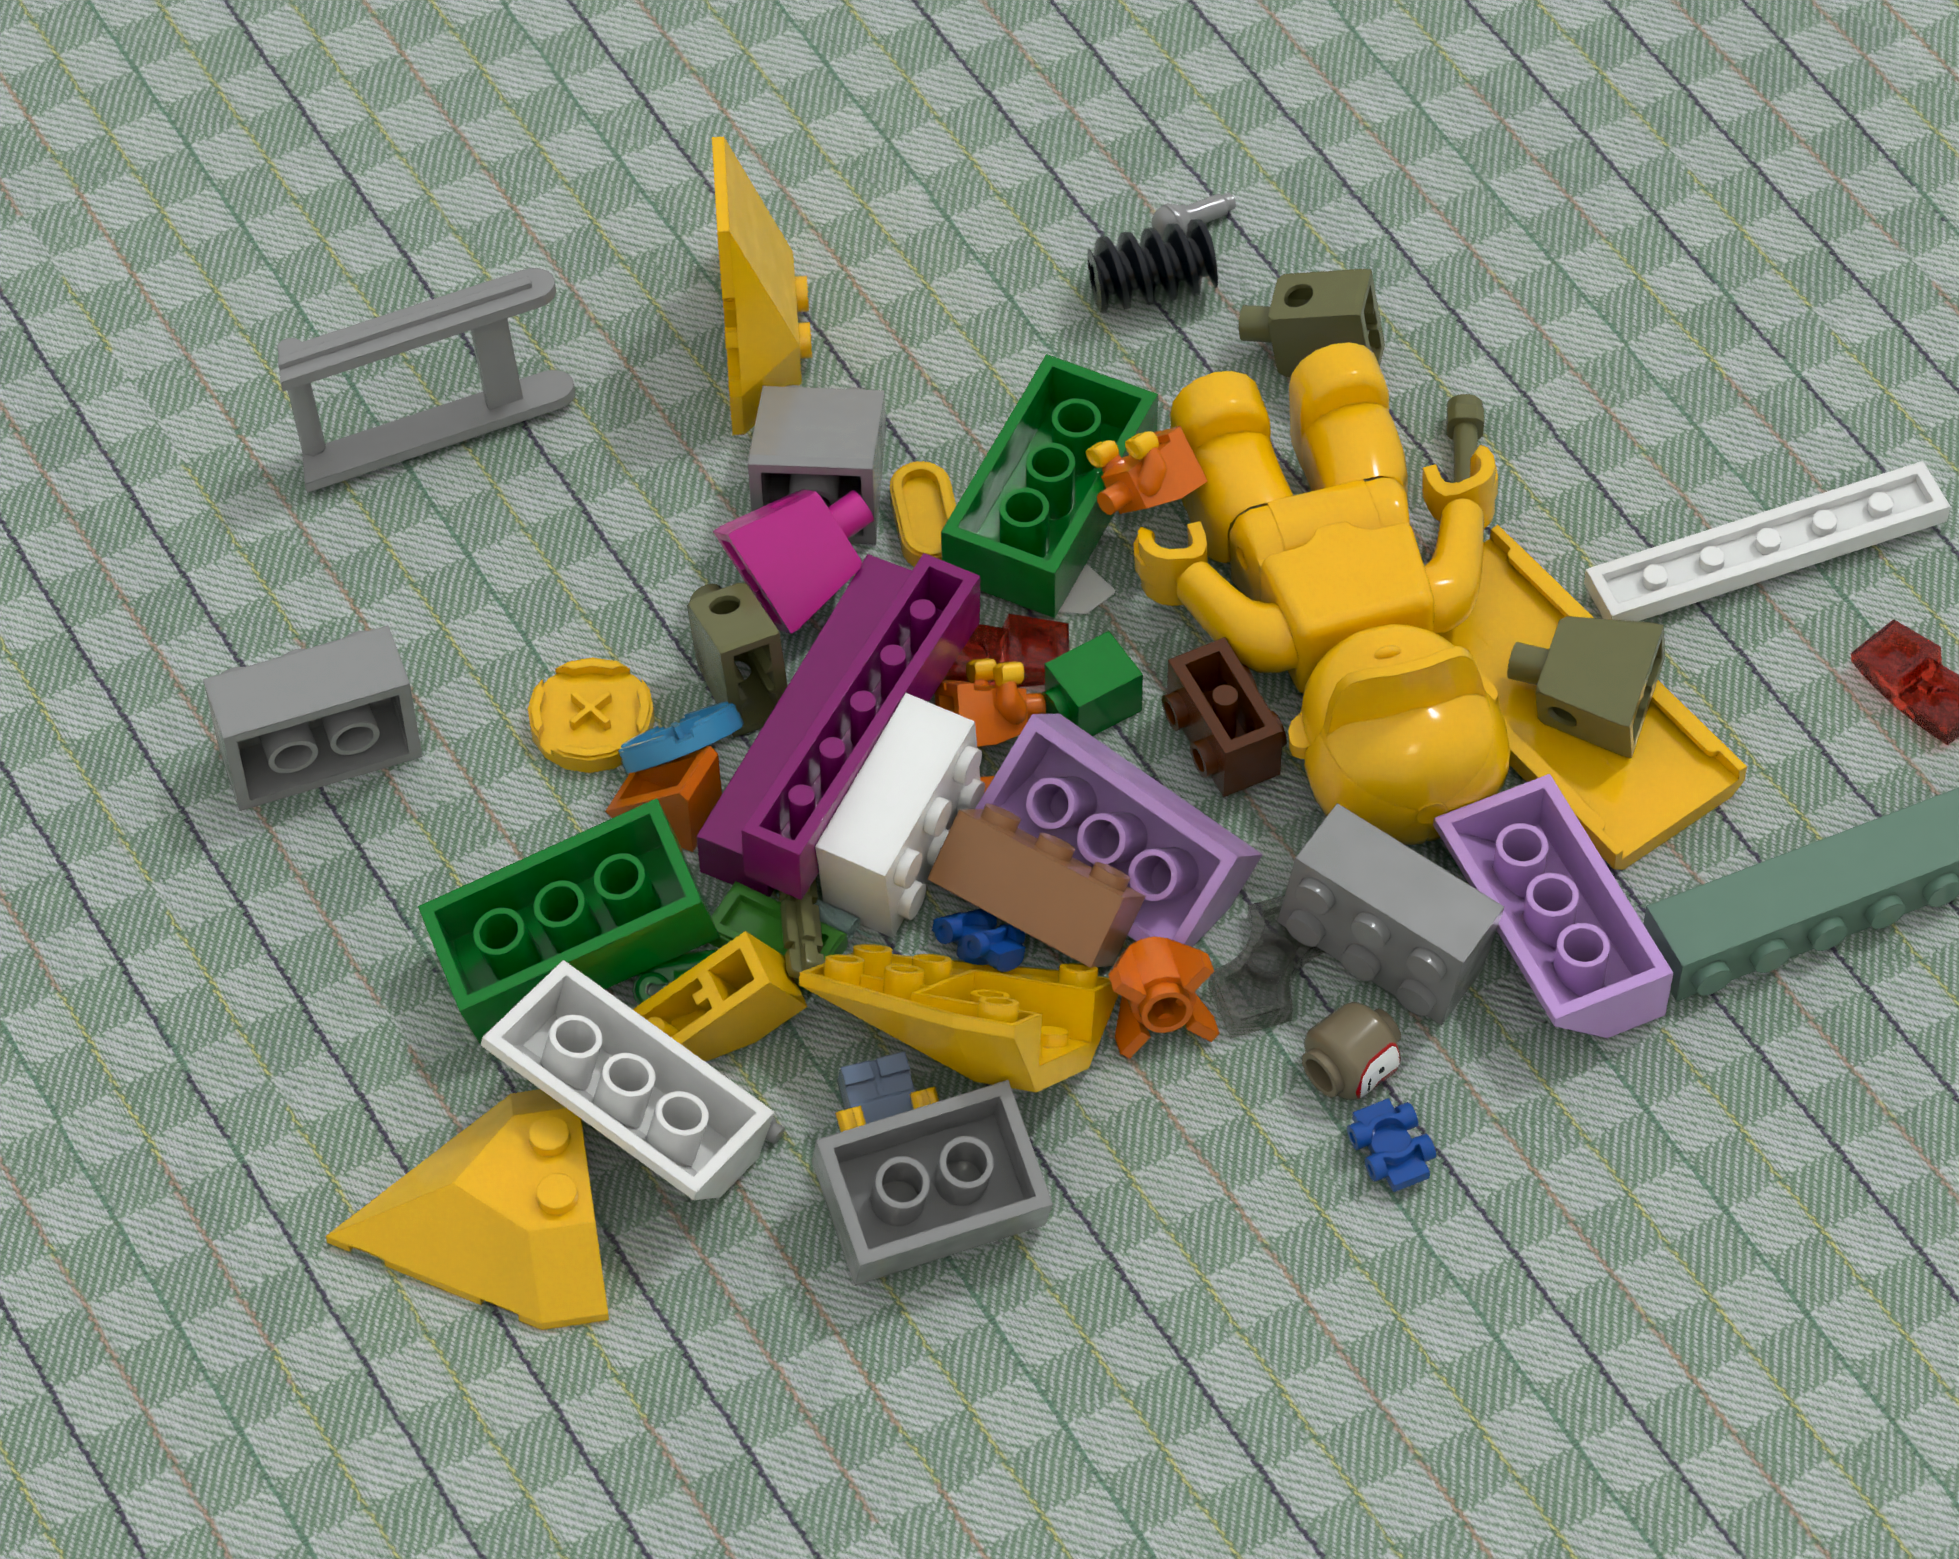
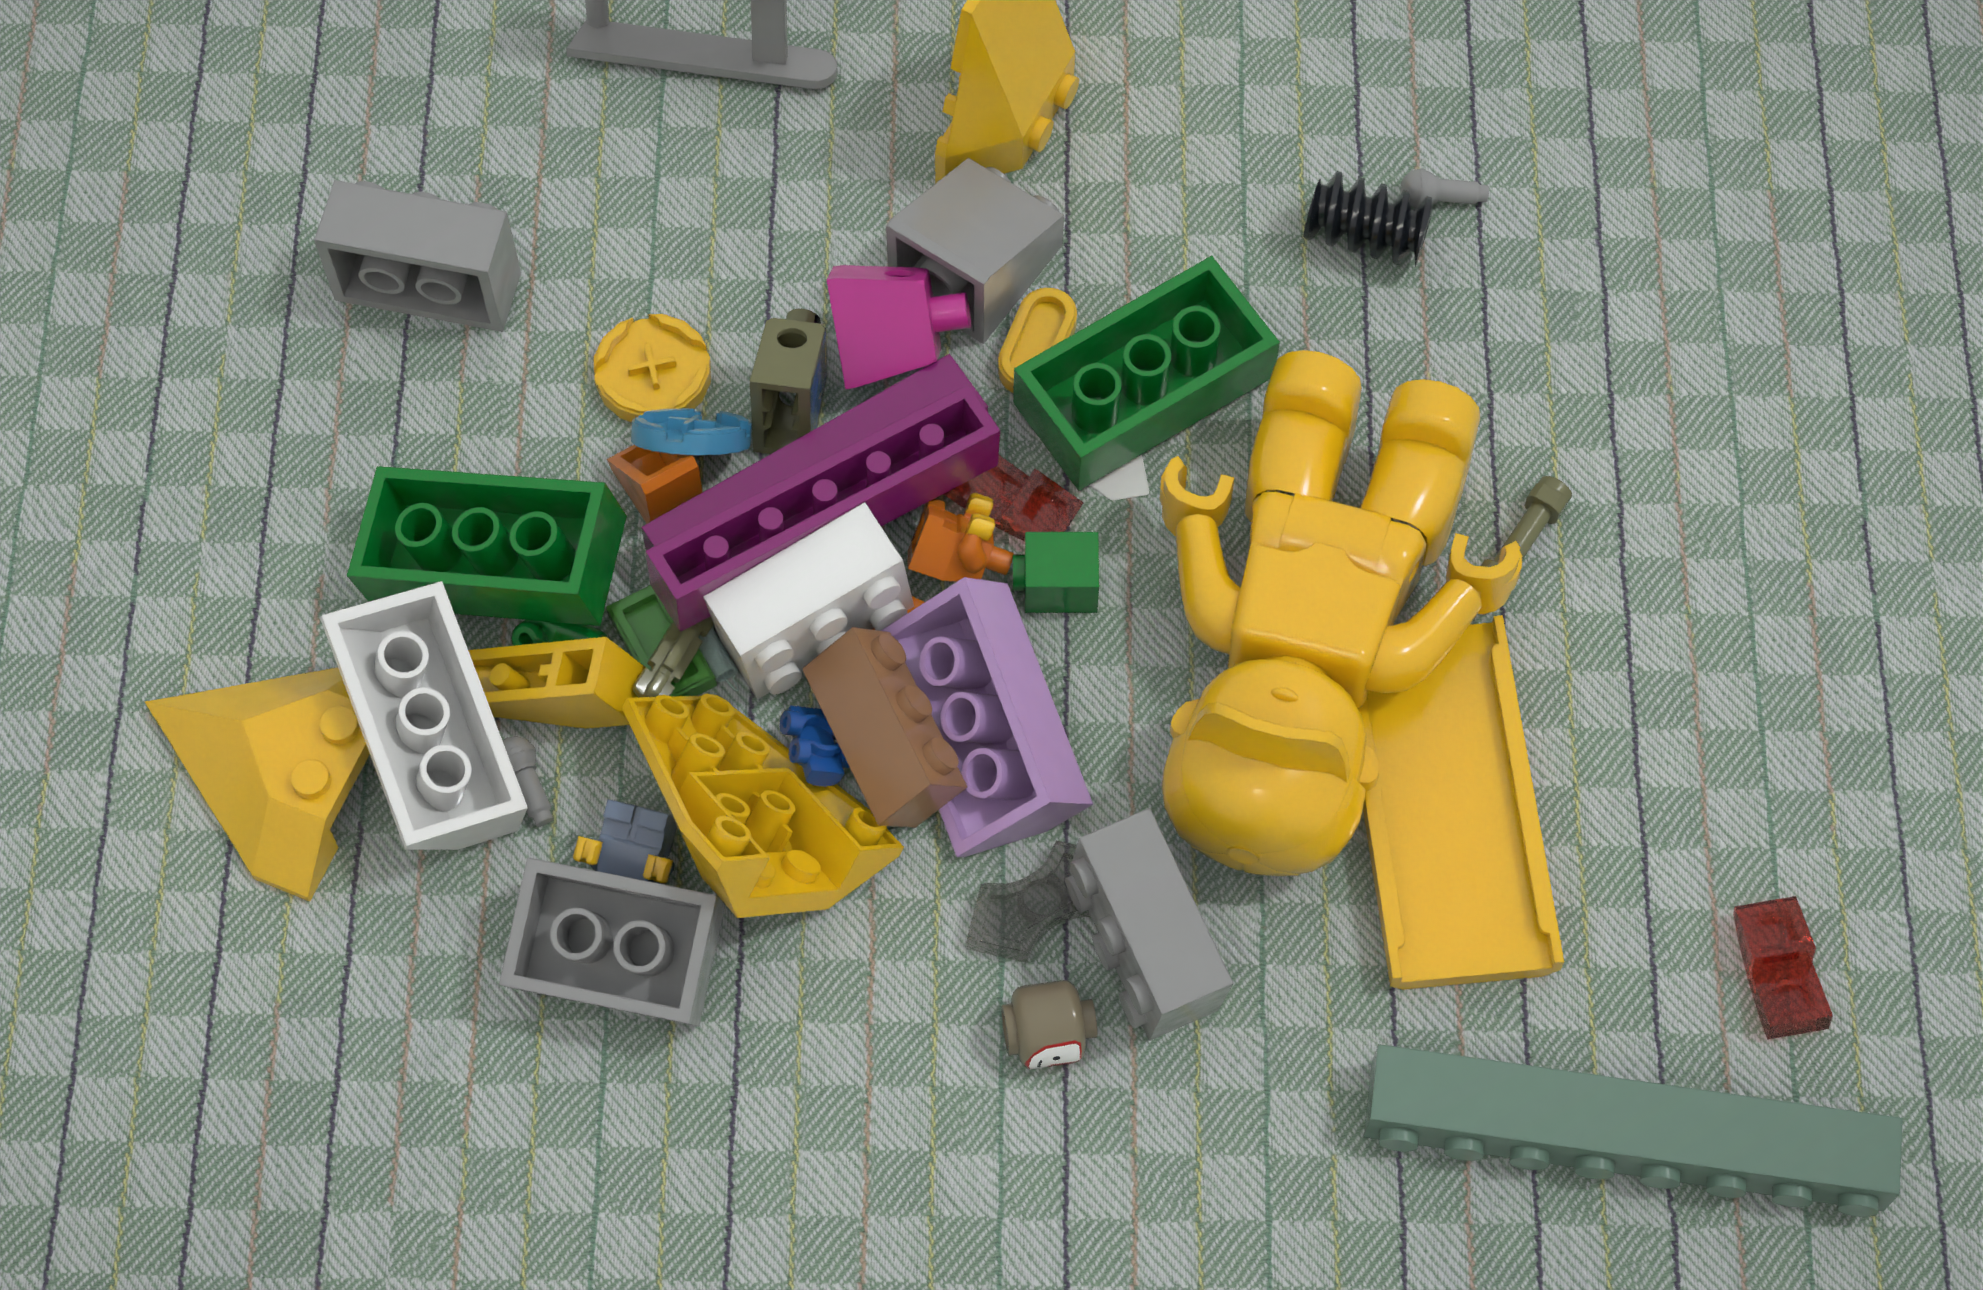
camera: 30 degrees right, 10 degrees up
orange piece [1086,426,1208,515] -> none
orange brick [1108,936,1220,1059] -> none
reddish brown brick [1161,637,1287,797] -> none
olive torso [1239,269,1385,377] -> none
blue piece [1347,1098,1436,1193] -> none
lavender slope [1433,774,1673,1038] -> none
olive torso [1507,616,1666,758] -> none
white plate [1584,461,1951,621] -> none

